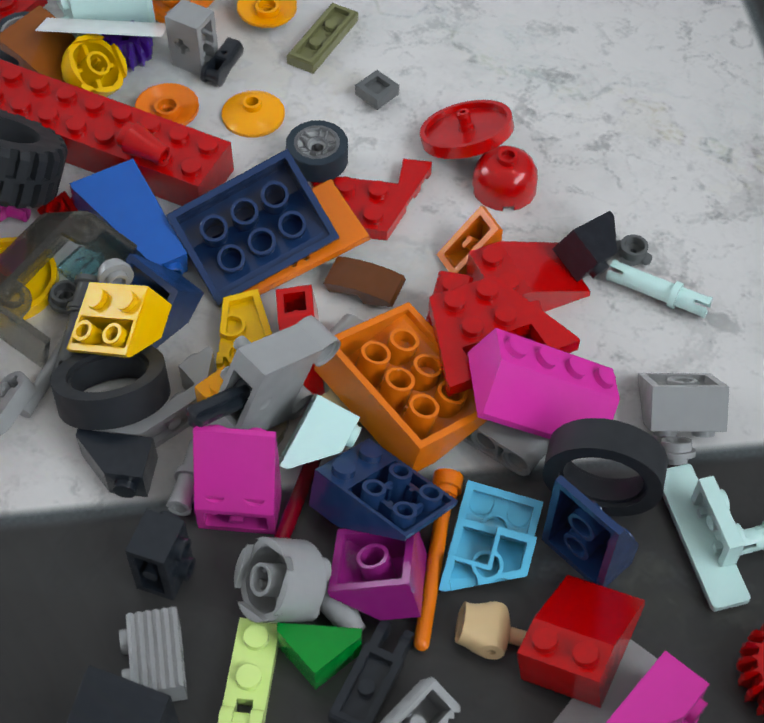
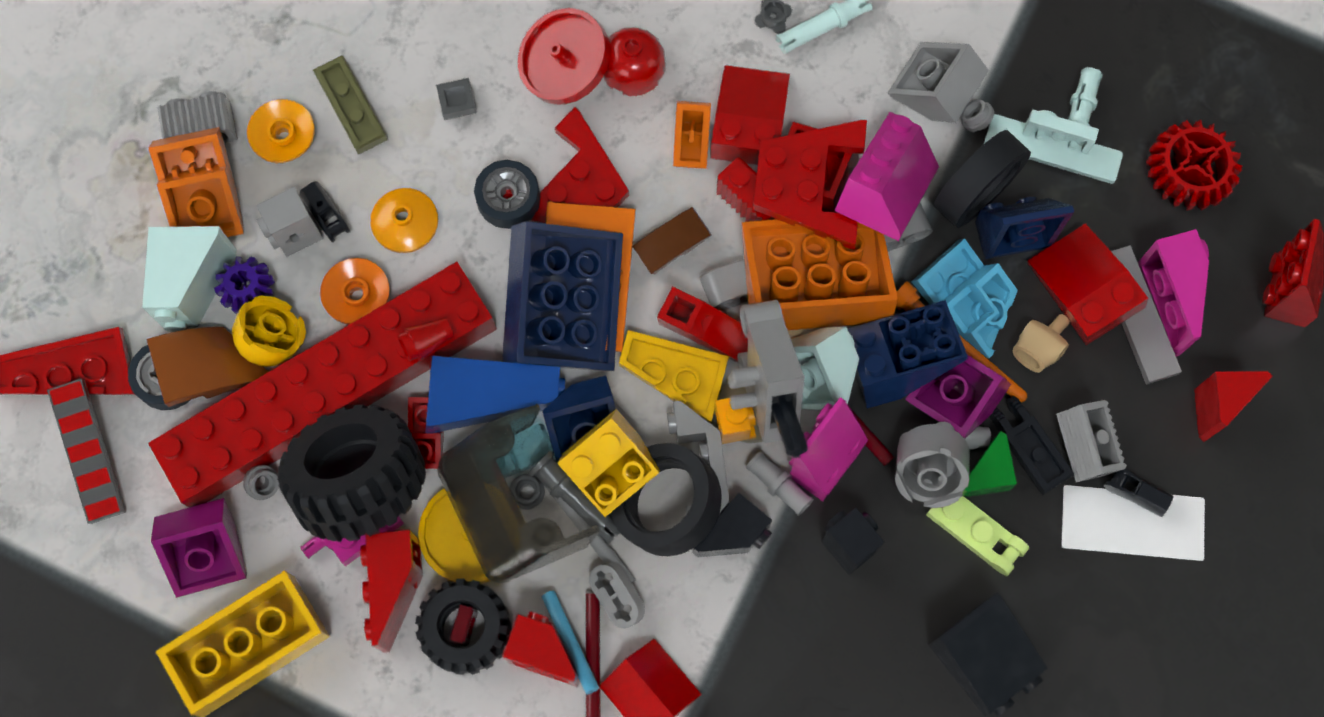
camera: 55 degrees left, 20 degrees up
white sticker [35,18,166,37] -> none
light grey plate [97,258,134,285] -> none
light grey brick [119,606,188,702] -> none
black slope [553,211,617,282] -> none

